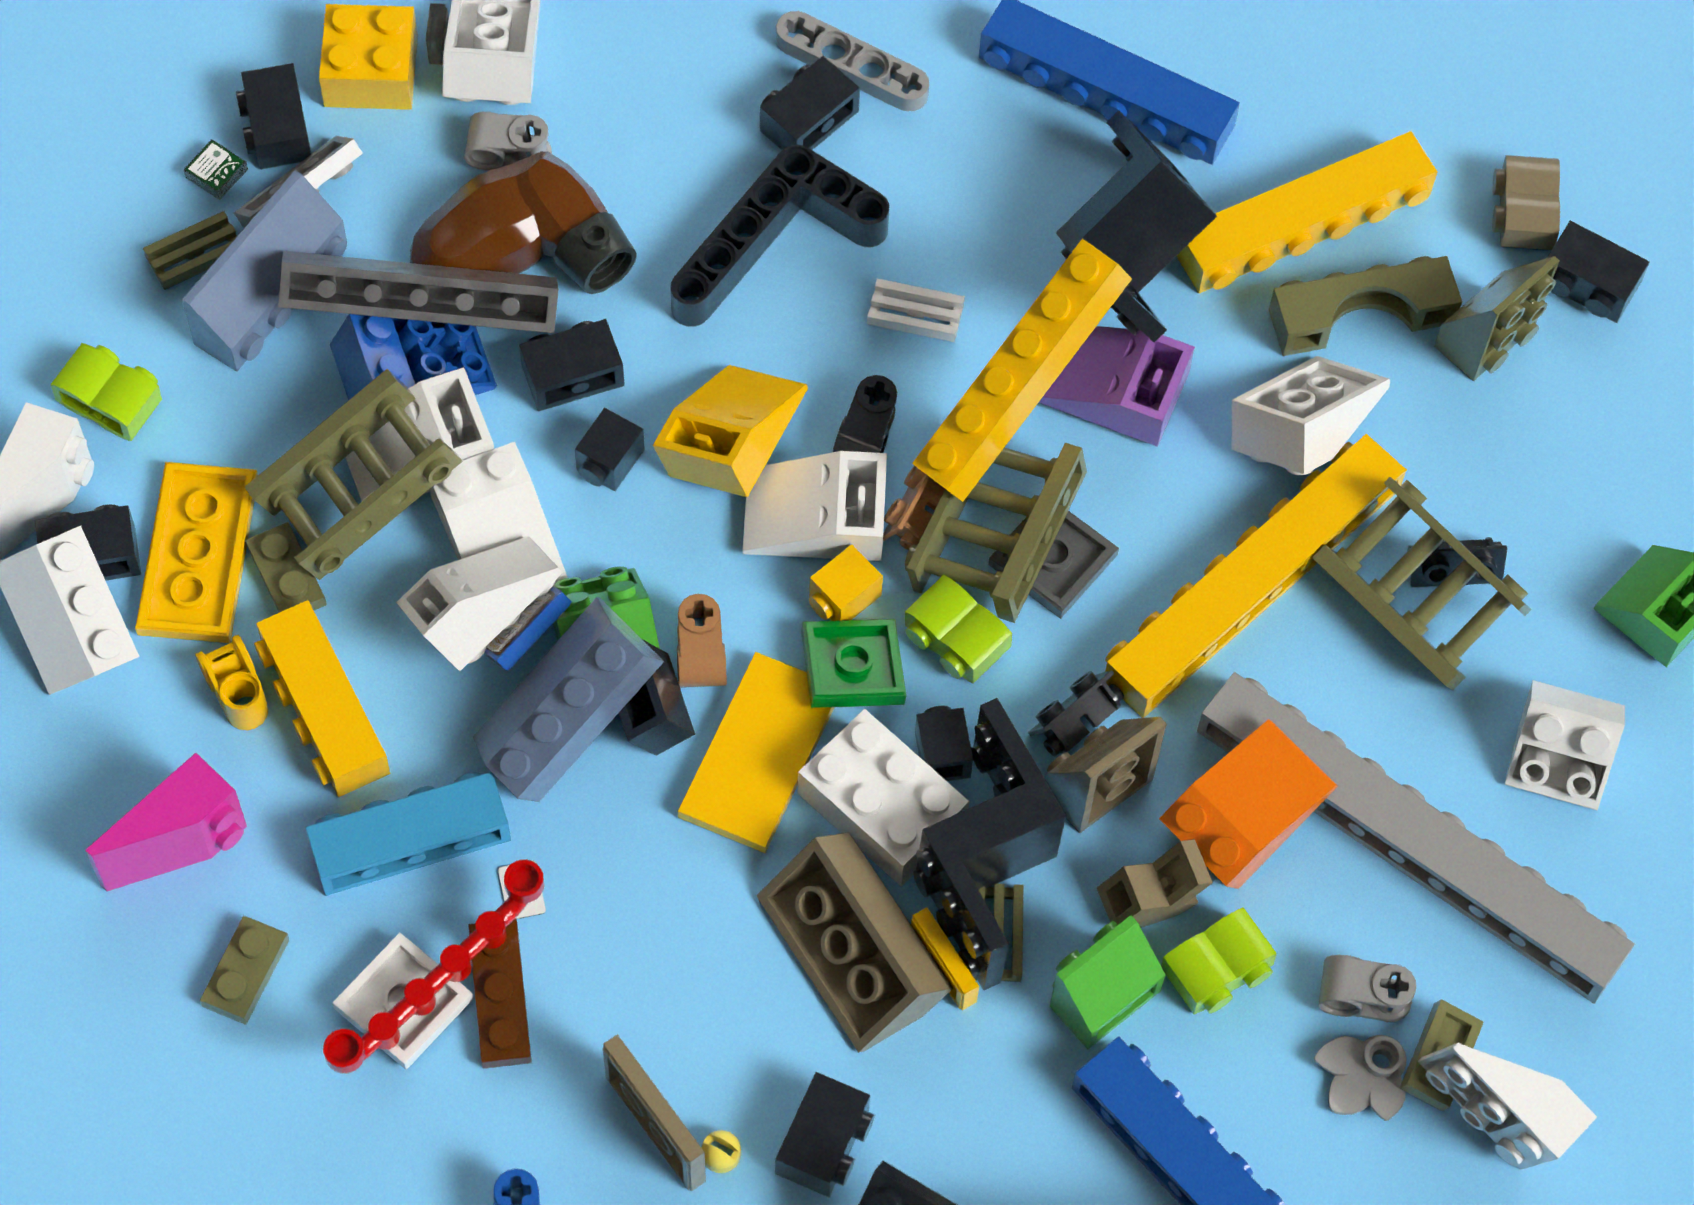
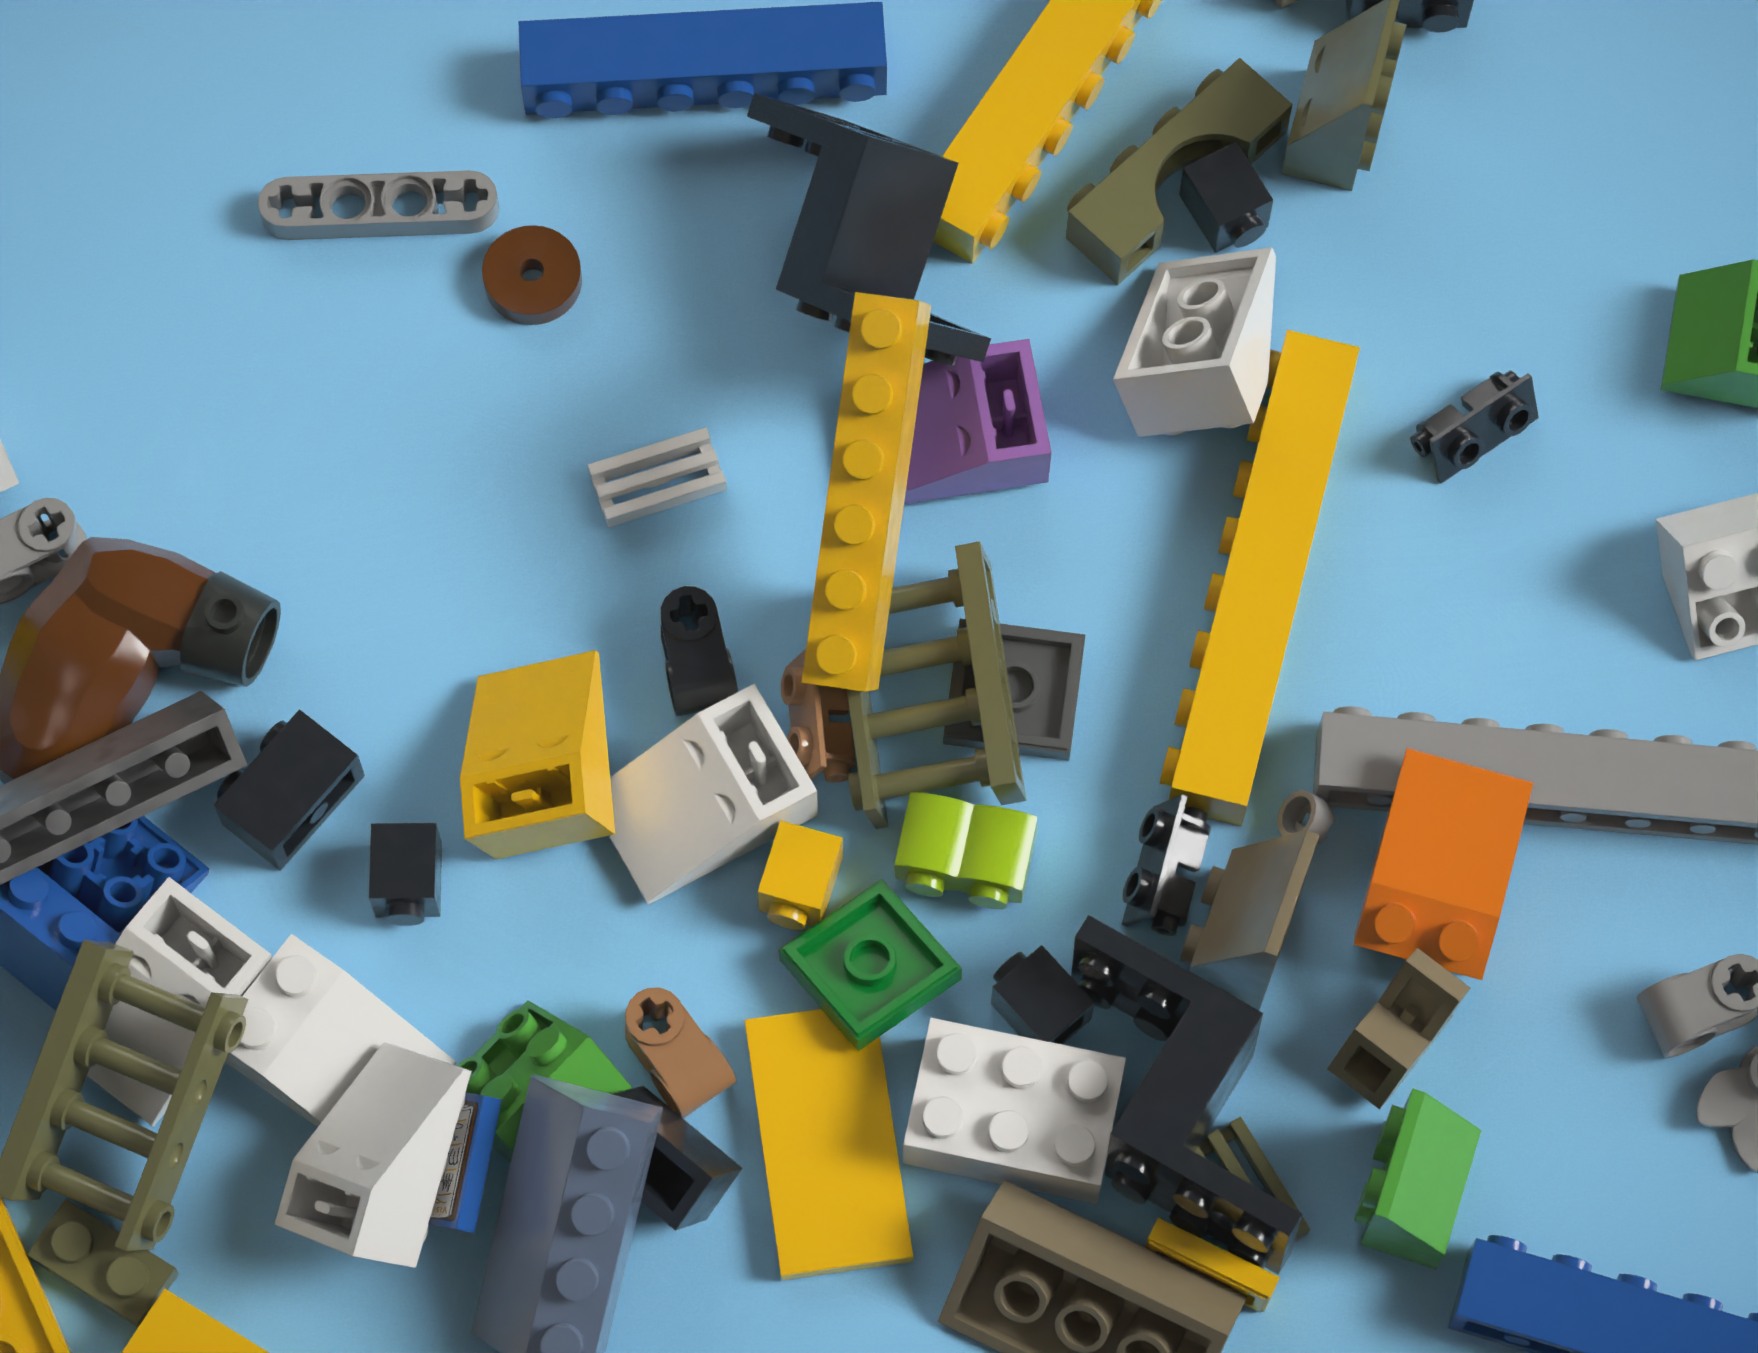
camera: 30 degrees left, 5 degrees up
black beam [670,145,889,327] -> none
black brick [760,56,860,150] -> none
lime brick [1161,907,1277,1015] -> none
olive fence [1313,477,1532,690] -> none
none -> reddish brown piece [482,225,582,325]
none -> black brick [1179,141,1273,253]
none -> light grey hinge [1277,790,1335,845]

